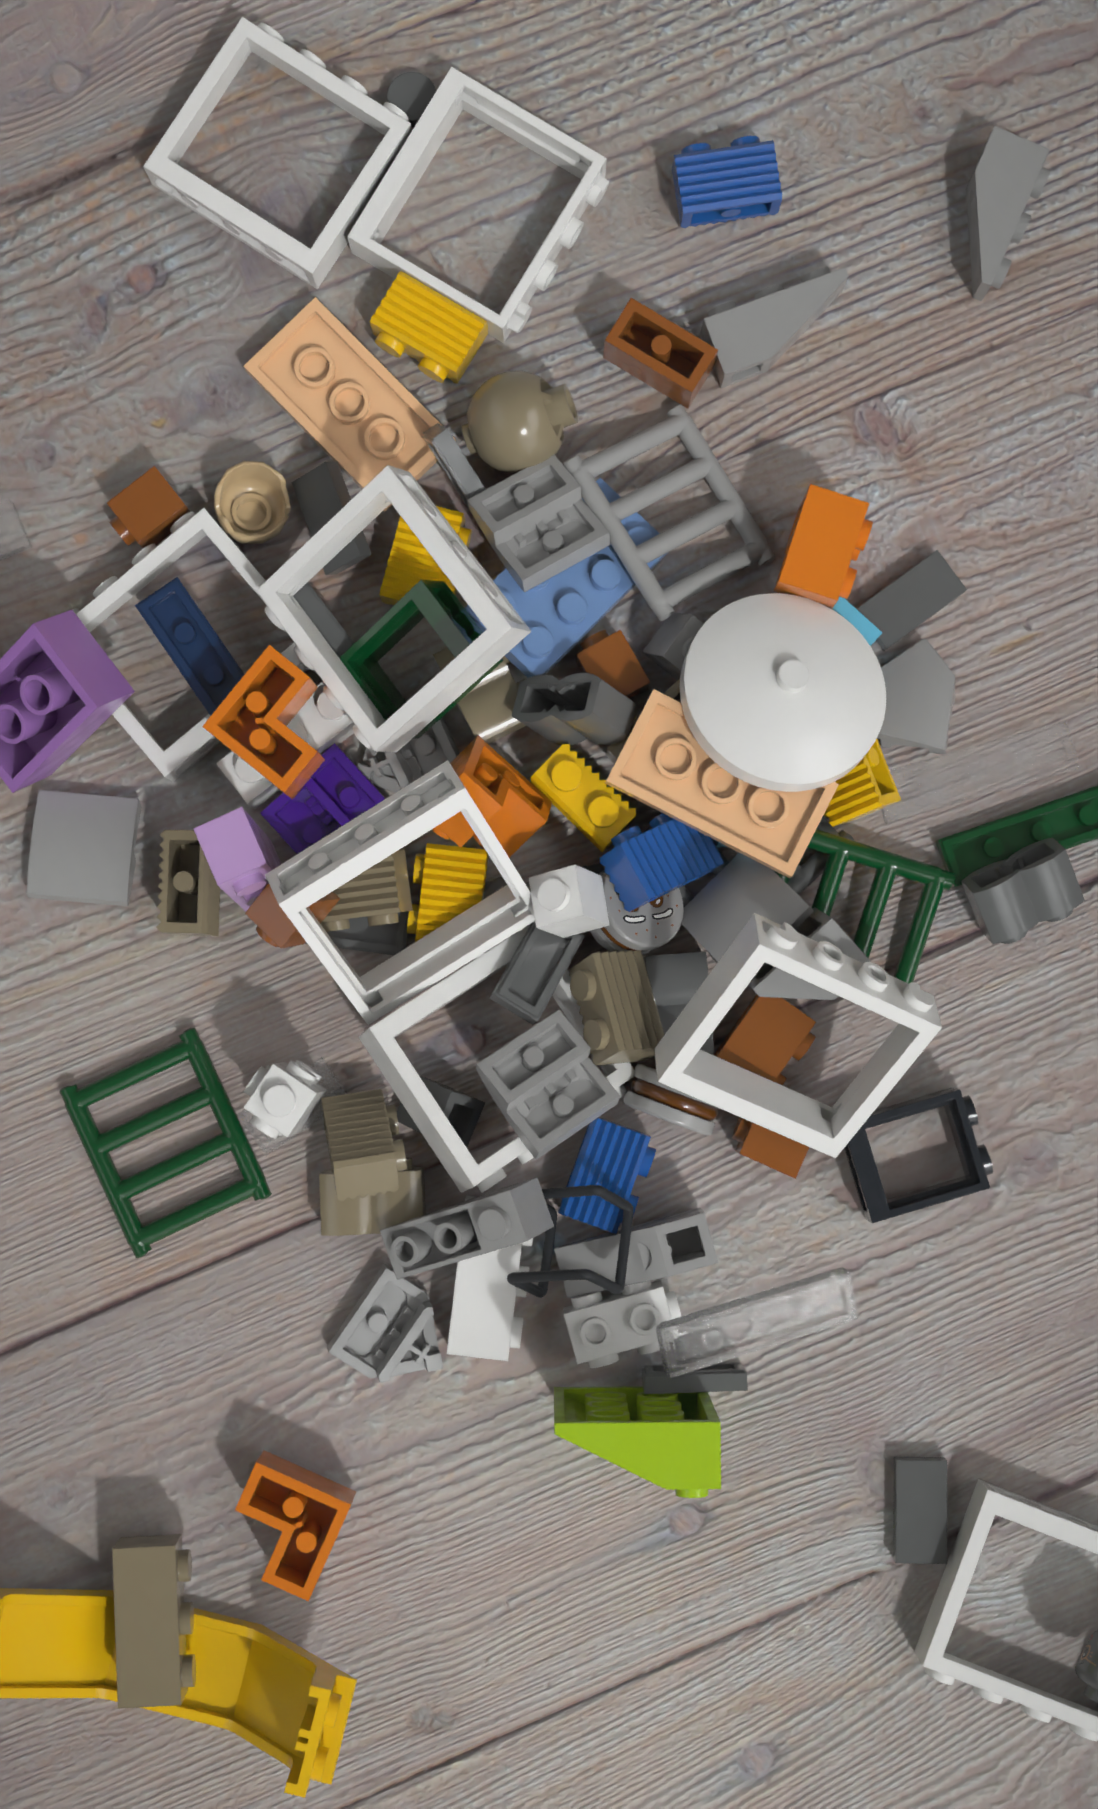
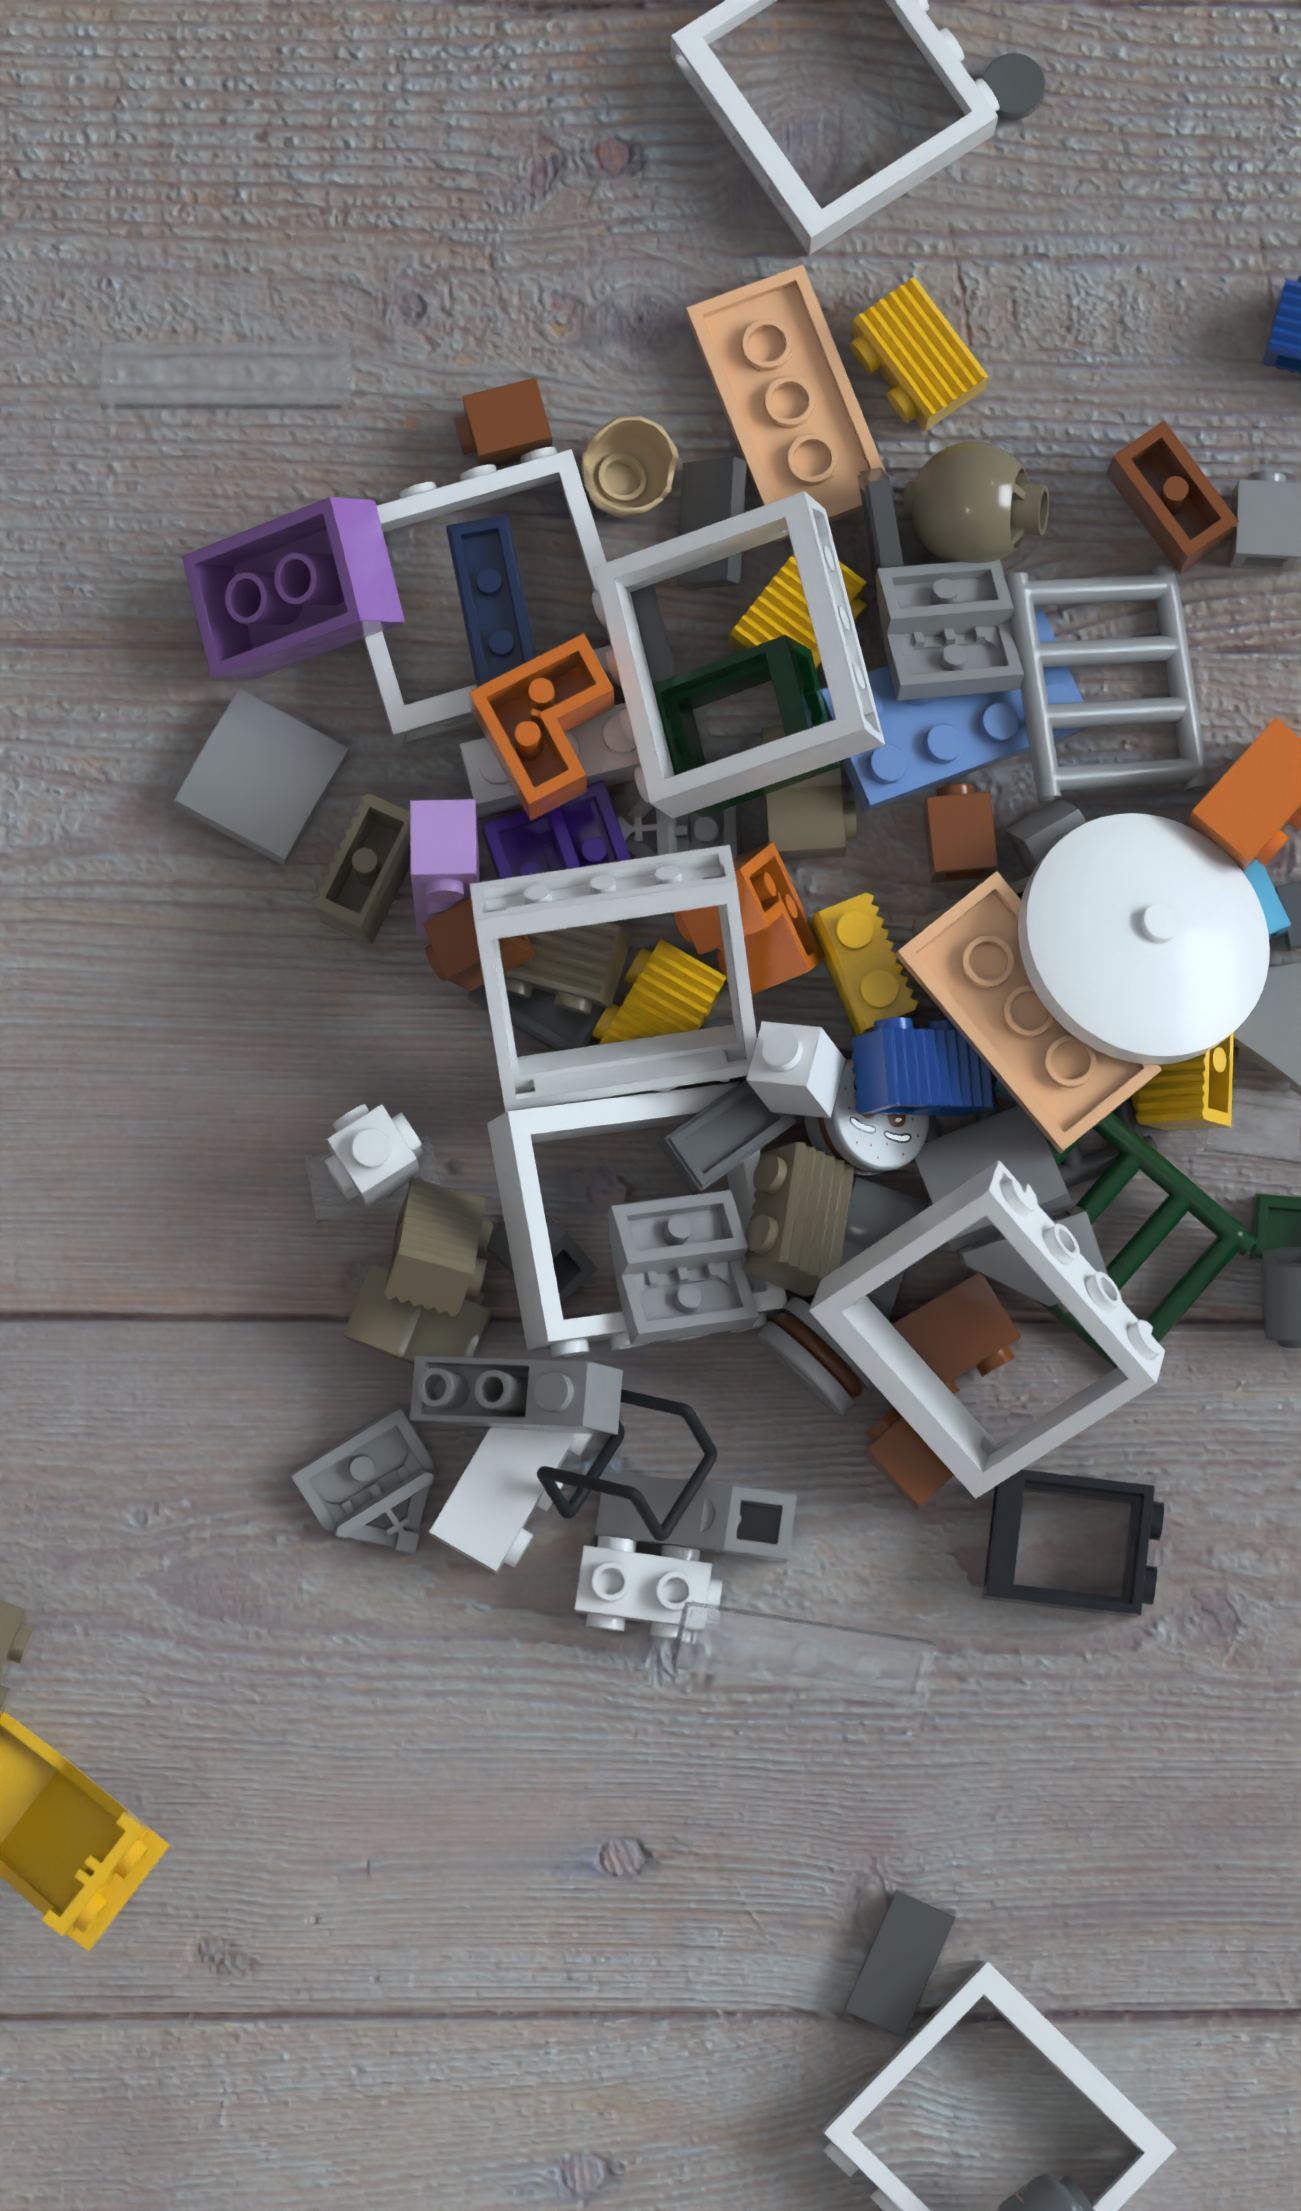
camera: 20 degrees right, 5 degrees down
dark green bar [59,1027,272,1258] -> none
orange brick [235,1450,356,1602] -> none
white window [347,67,609,343] -> none
dark grey brick [512,673,636,745] -> none
lime slope [554,1386,721,1498] -> none
blue brick [558,1117,656,1234] -> none
dark grey tile [642,1362,748,1394] -> none

